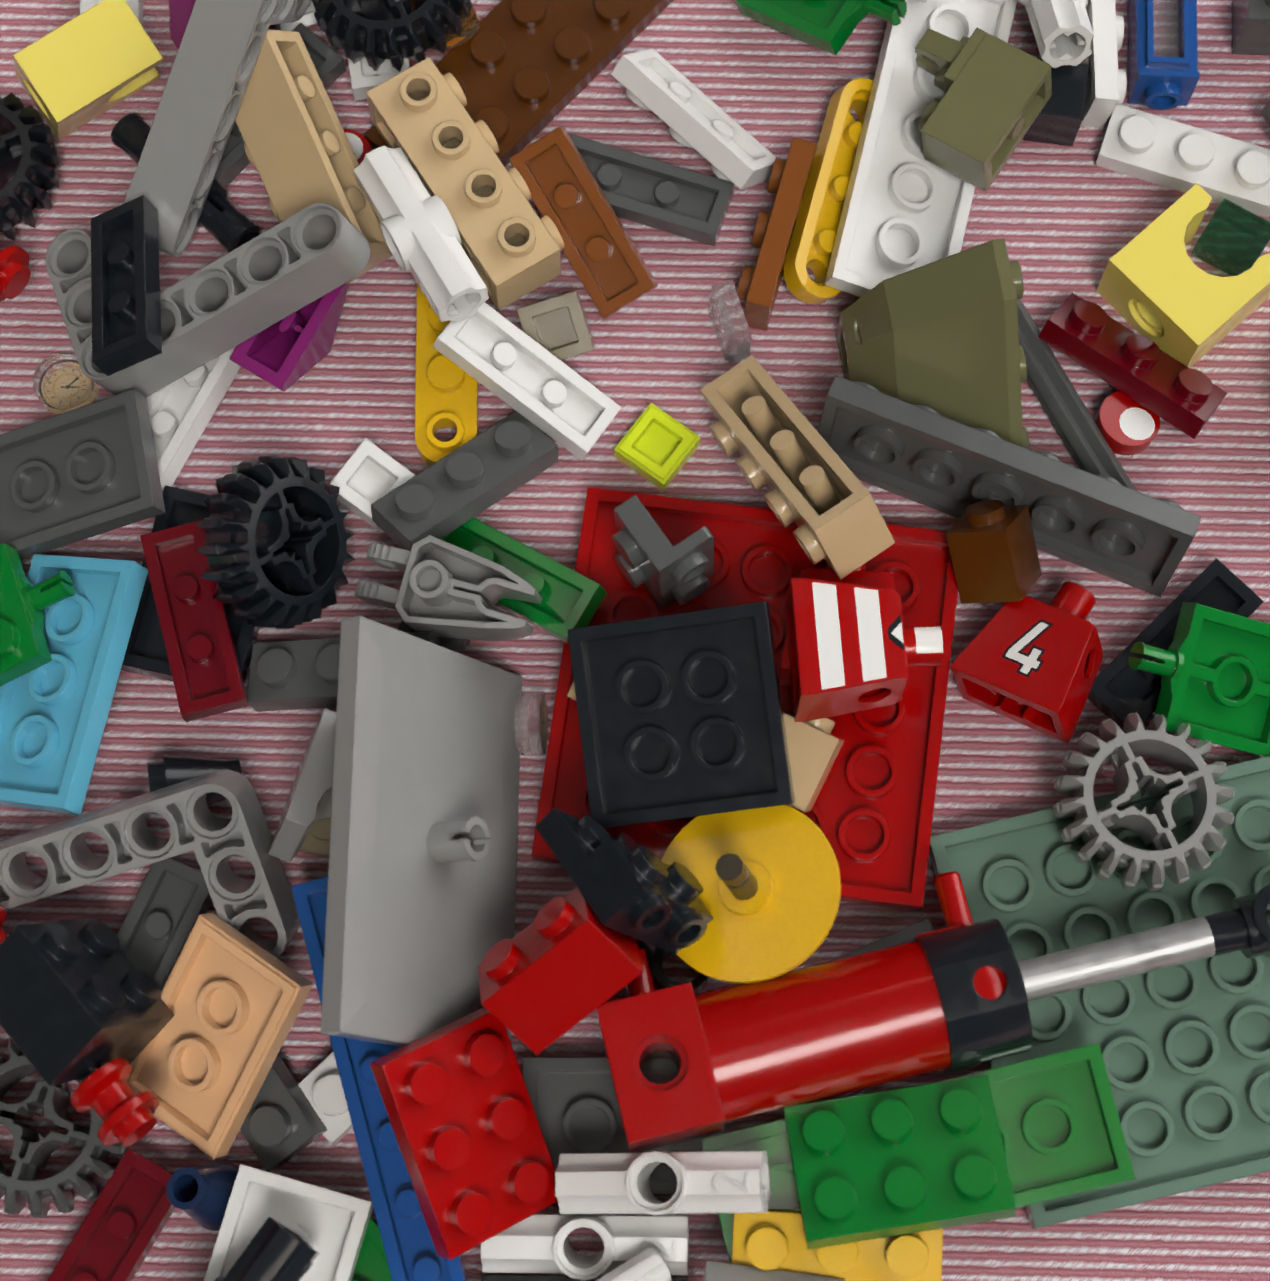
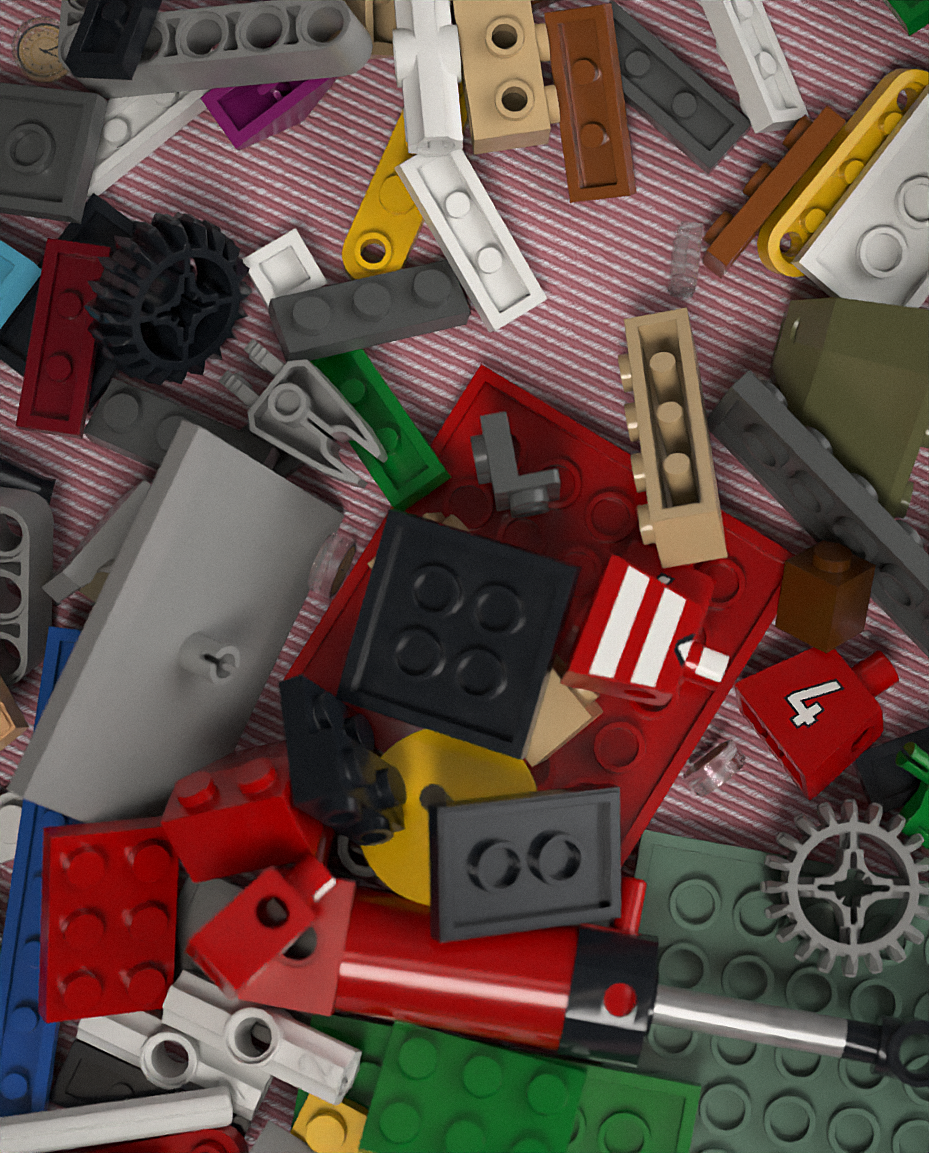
camera: 25 degrees right, 10 degrees up
dark tan plate [517,290,595,360] -> none
neon yellow tile [614,403,701,492] -> none
none -> red torso [185,853,336,1001]
none -> black tile [428,783,621,943]
none -> clear tile [681,739,746,797]

